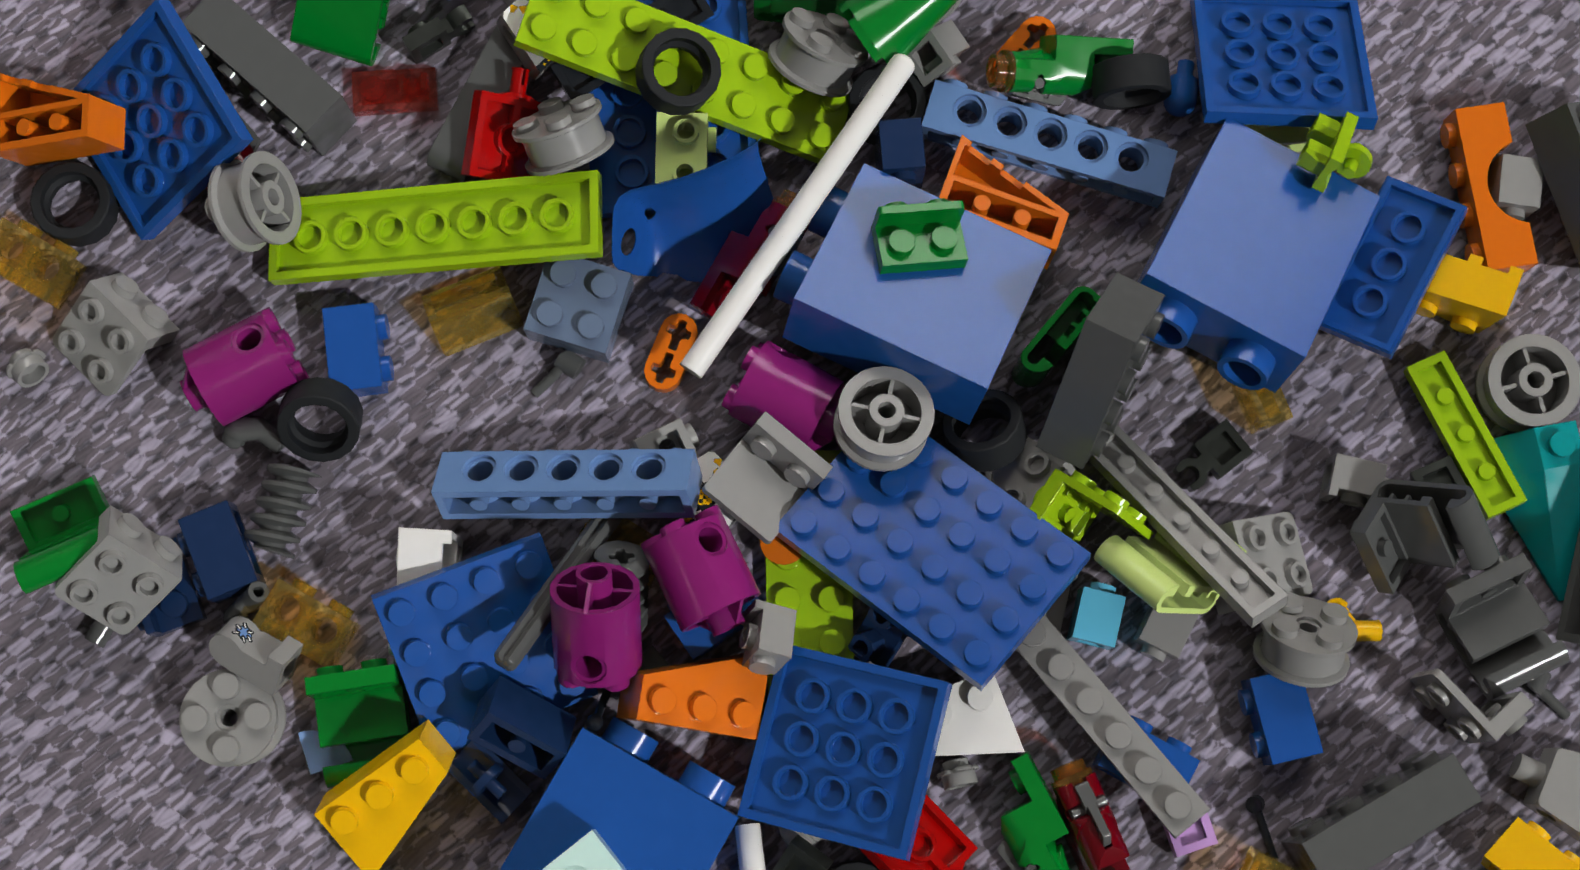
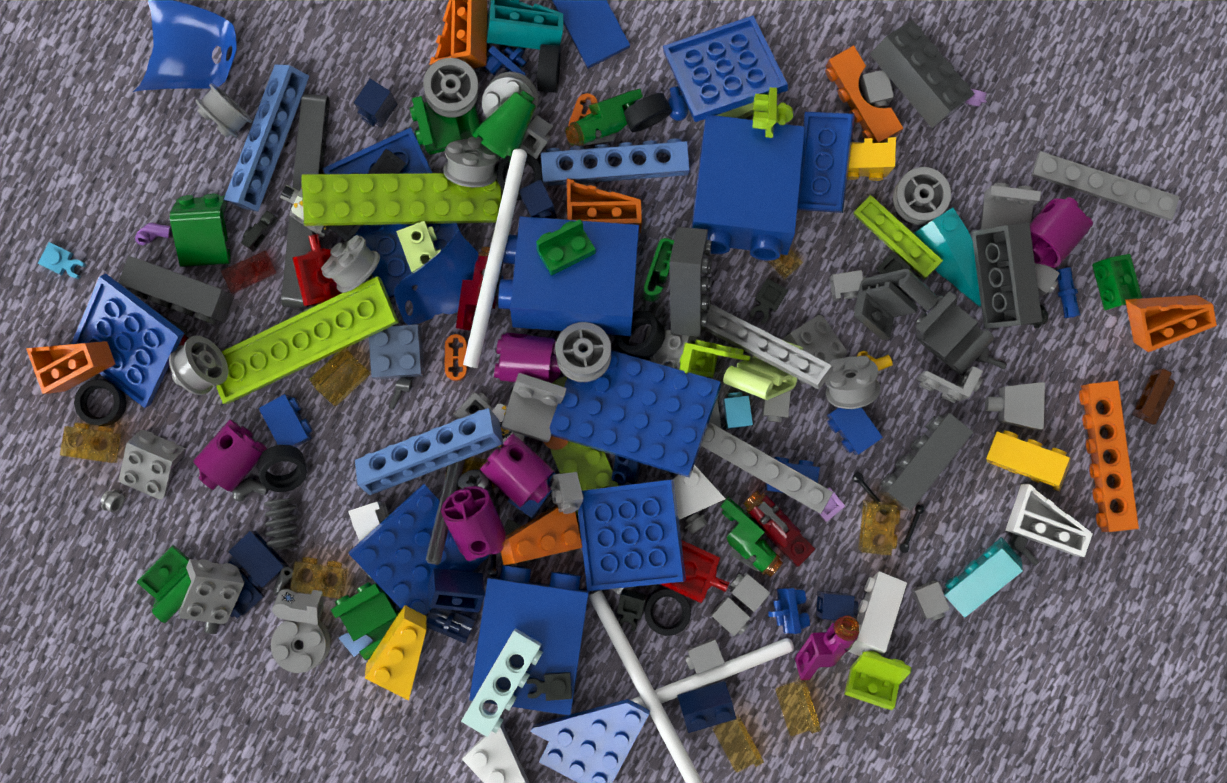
camera: 15 degrees left, 5 degrees up
black tyre [635,28,721,115] -> none

